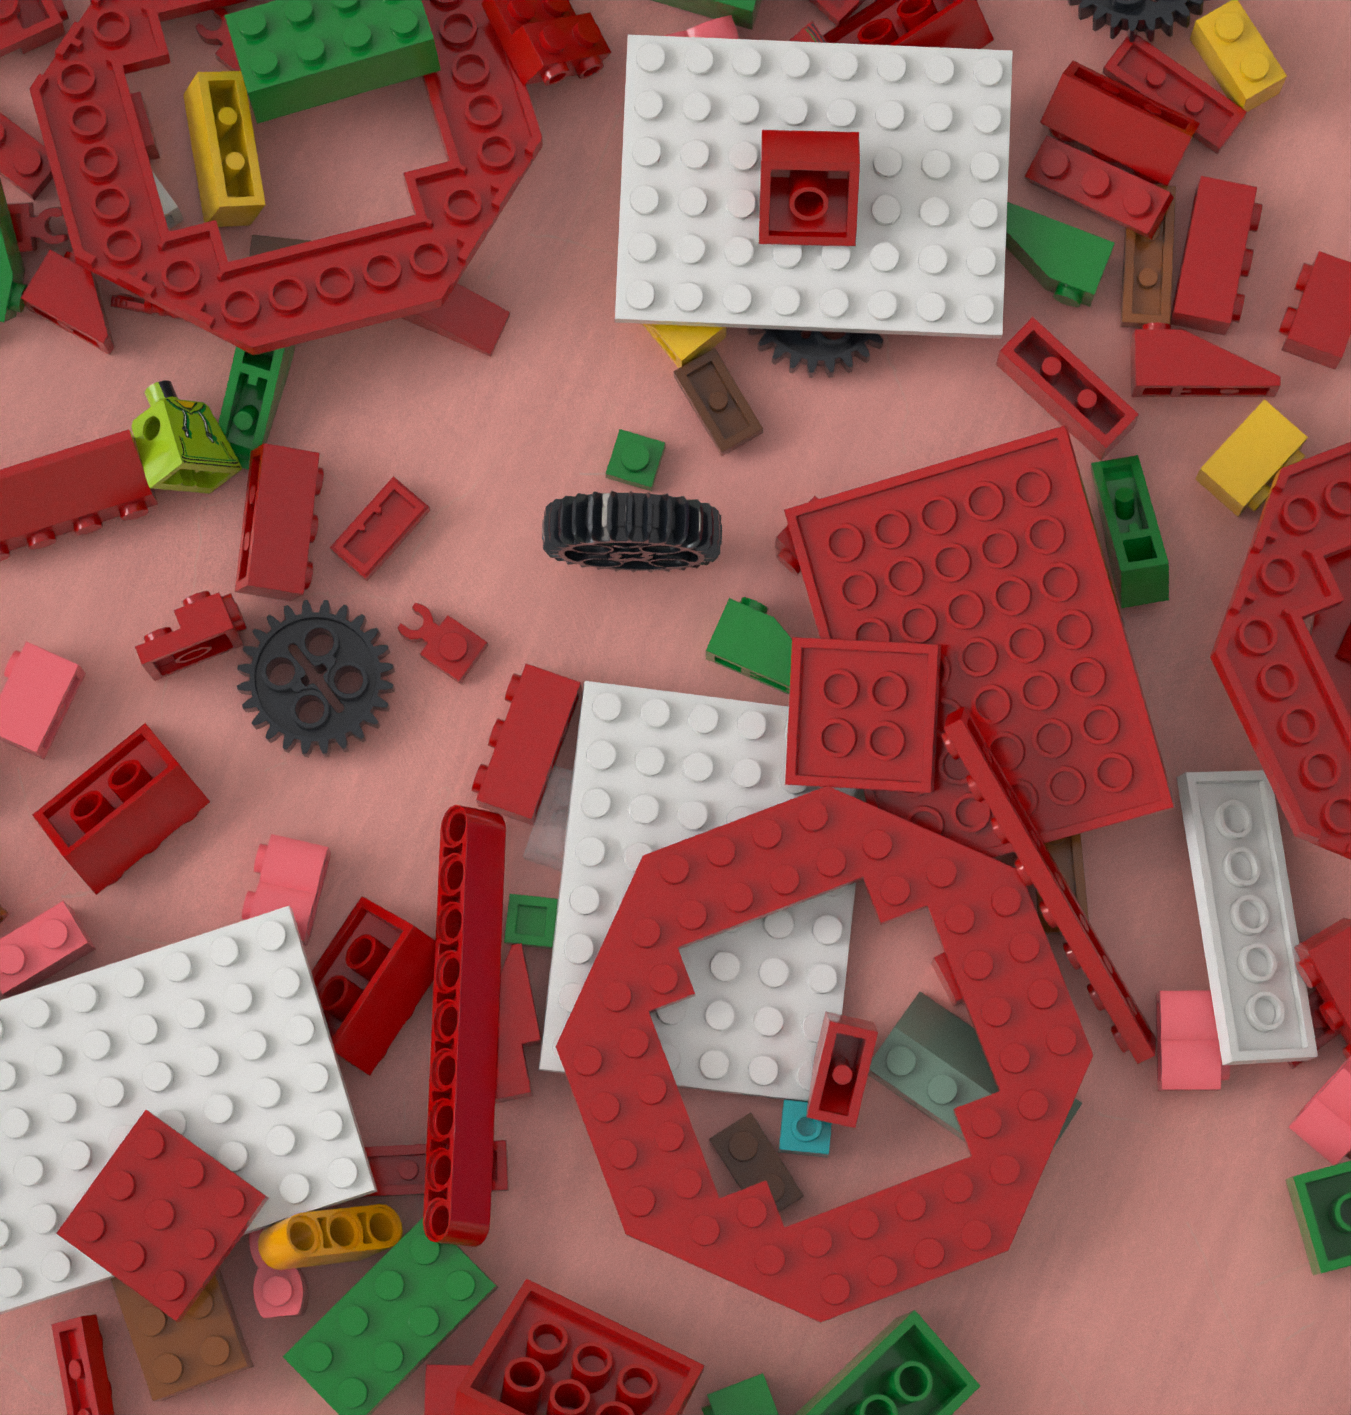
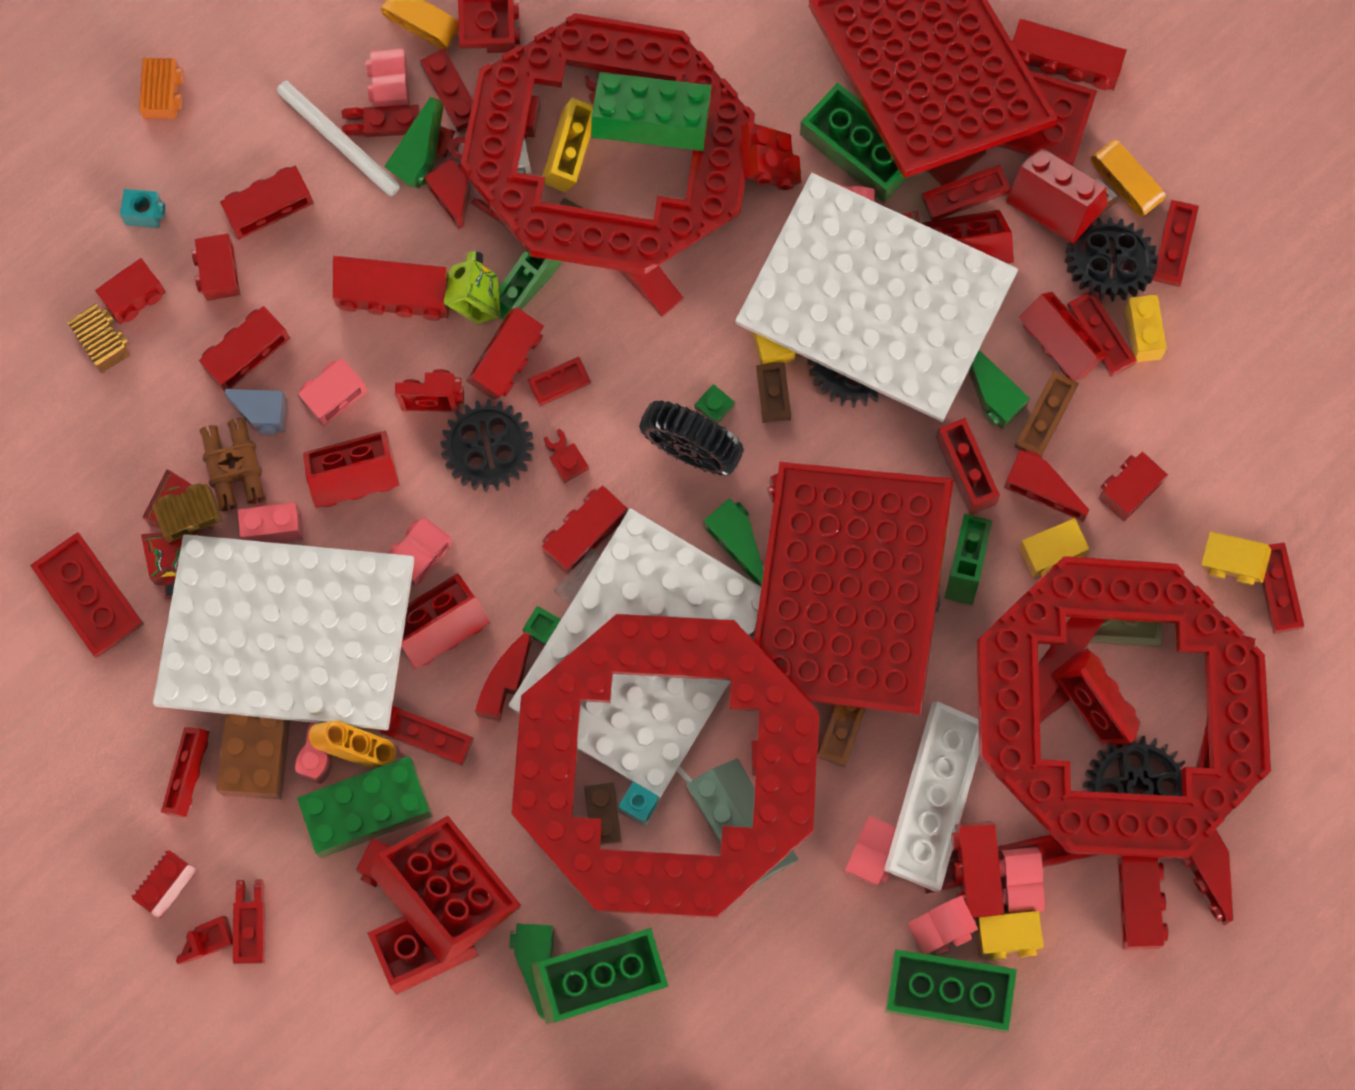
camera: 25 degrees right, 5 degrees down
red plate [56,1110,269,1322] -> none
red beam [423,805,506,1247] -> none
red slope [759,130,860,246] -> none
red plate [785,637,941,793] -> none
red slope [806,1011,878,1128] -> none
red plate [942,706,1157,1064] -> none
red plate [1024,135,1174,240] -> none
red brick [1170,176,1263,336] -> none

